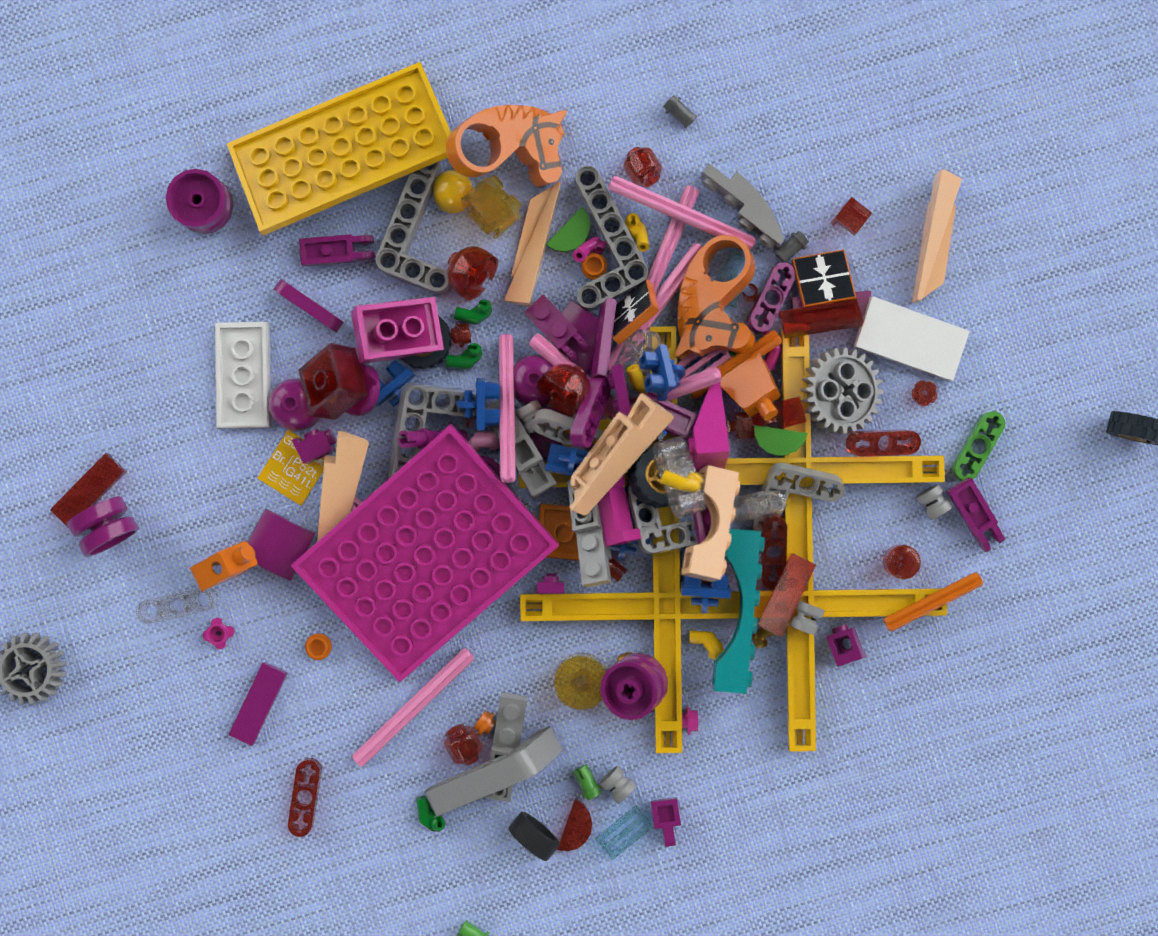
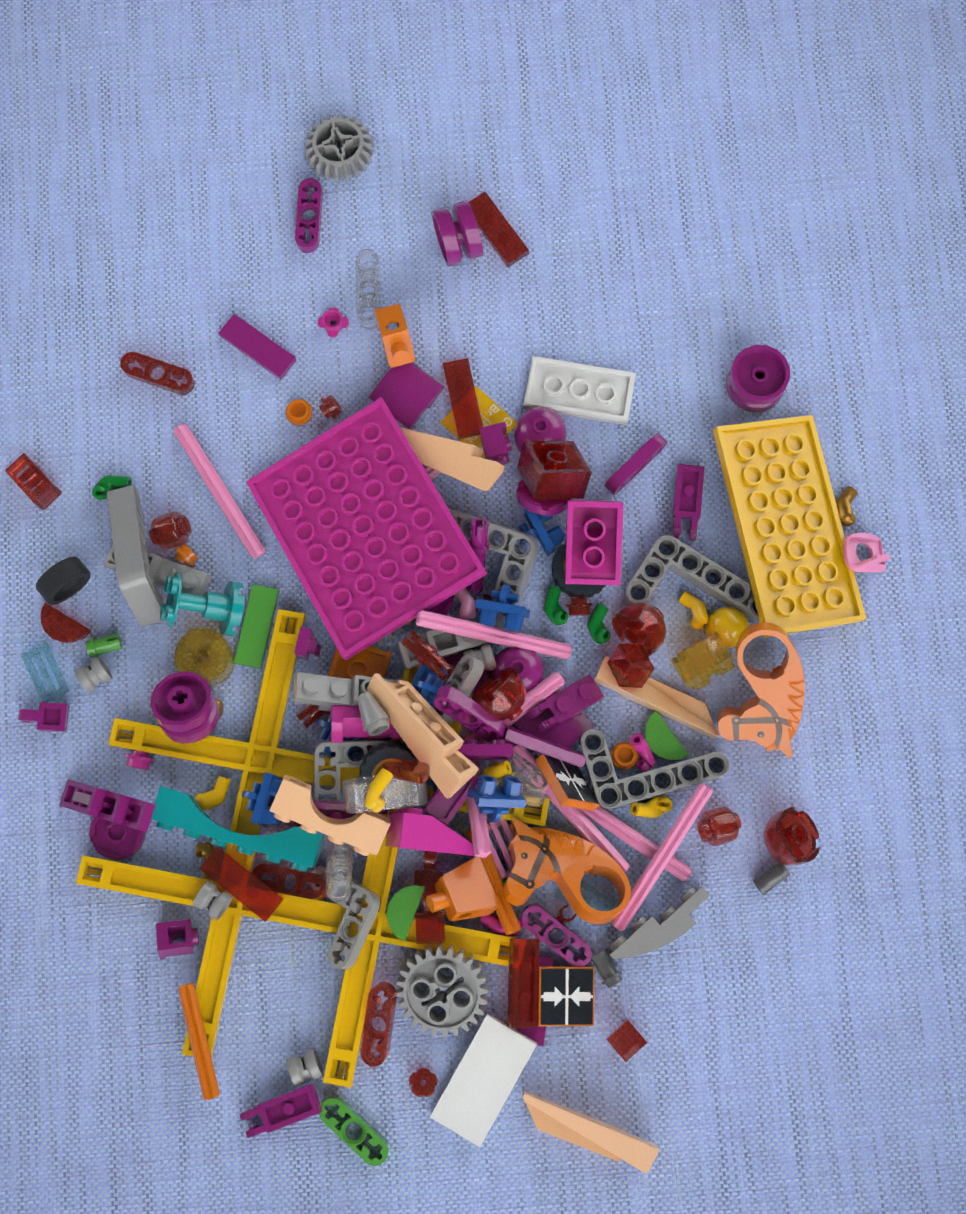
camera: 105 degrees right, 10 degrees down
clear red head [883,544,921,580] -> none
none -> clear red slope [5,453,62,510]
none -> magenta slope [59,779,156,832]
none -> magenta tile [89,817,146,860]
none -> teal piece [160,572,244,637]
none -> bright green tile [234,584,280,669]
none -> magenta beam [295,178,323,253]
none -> clear red plate [319,395,343,419]
none -> light grey cone [356,691,390,736]
none -> clear red tile [383,761,430,784]
none -> clear red pin [402,631,454,681]
none -> clear red tile [442,358,483,439]
none -> clear red brick [607,643,655,688]
none -> yellow arm [678,590,709,630]
none -> clear red cylinder [763,807,820,866]
none -> pearl gold arm [836,486,858,527]
none -> bright pink piece [843,533,890,572]

